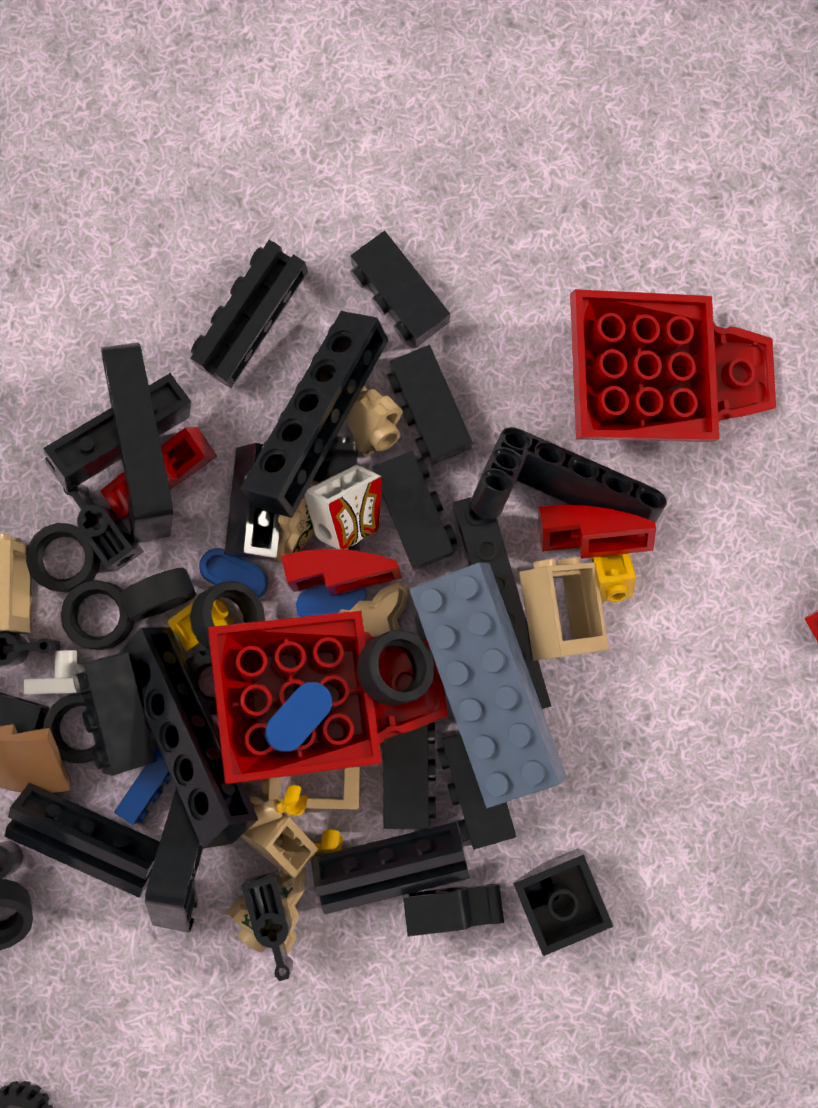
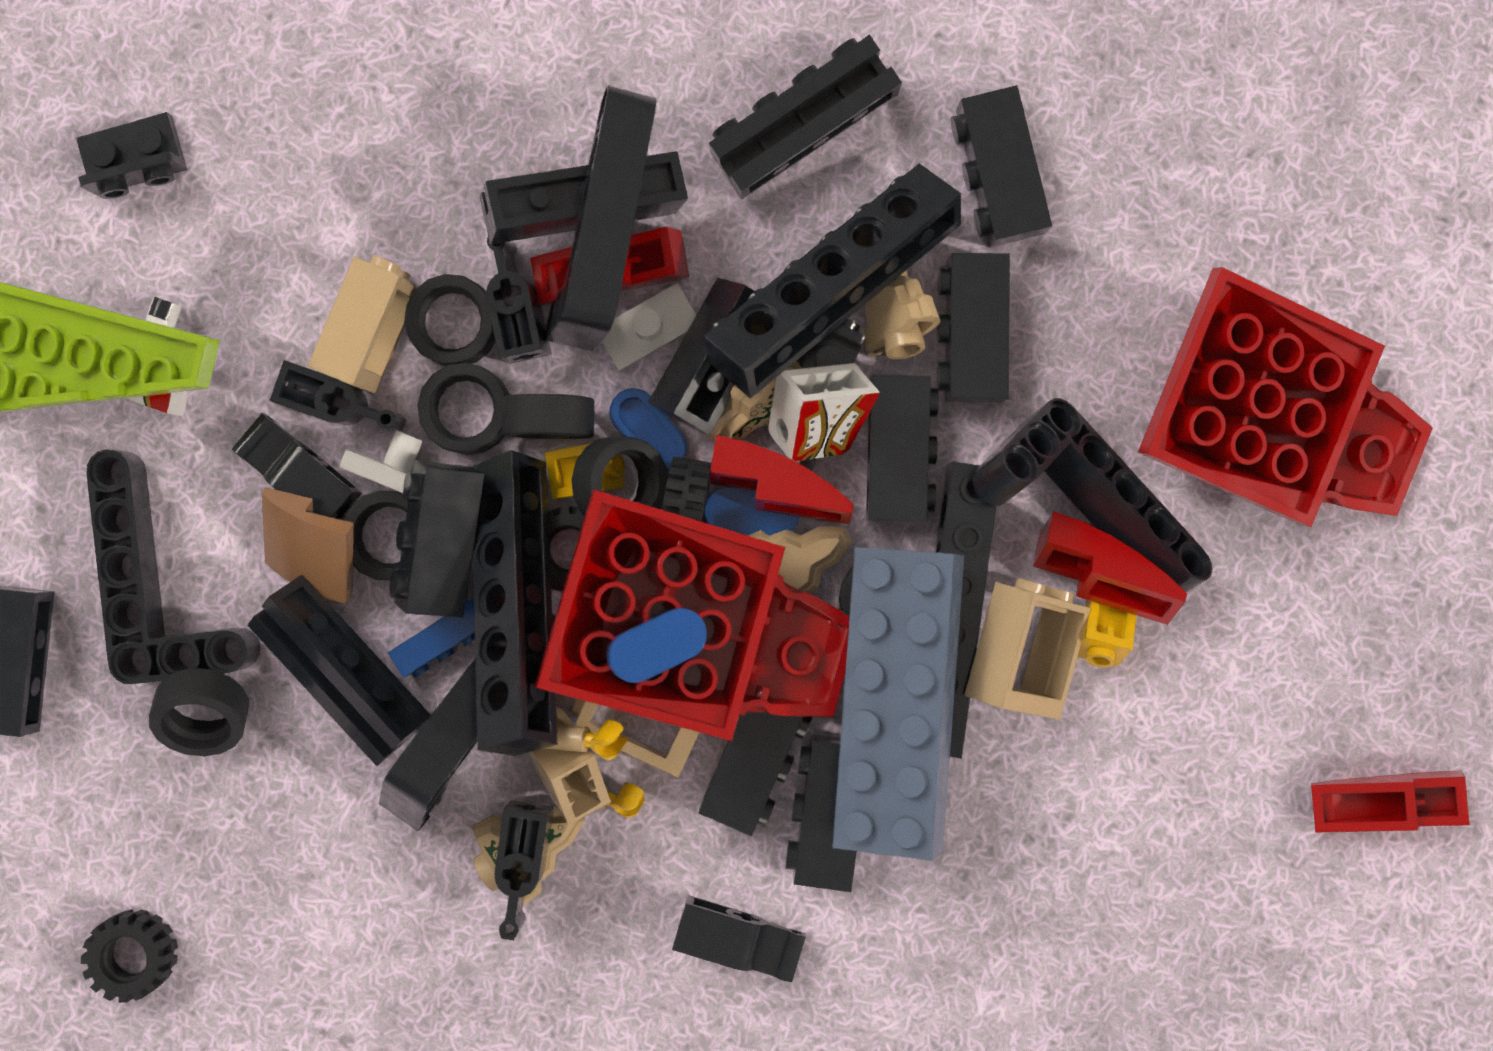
camera: 20 degrees right, 5 degrees up
black brick [310,822,470,915] -> none
black tyre [357,630,435,706] -> none
black slope [513,848,614,956] -> none
none -> white tile [602,283,696,372]
none -> black tyre [663,457,711,522]

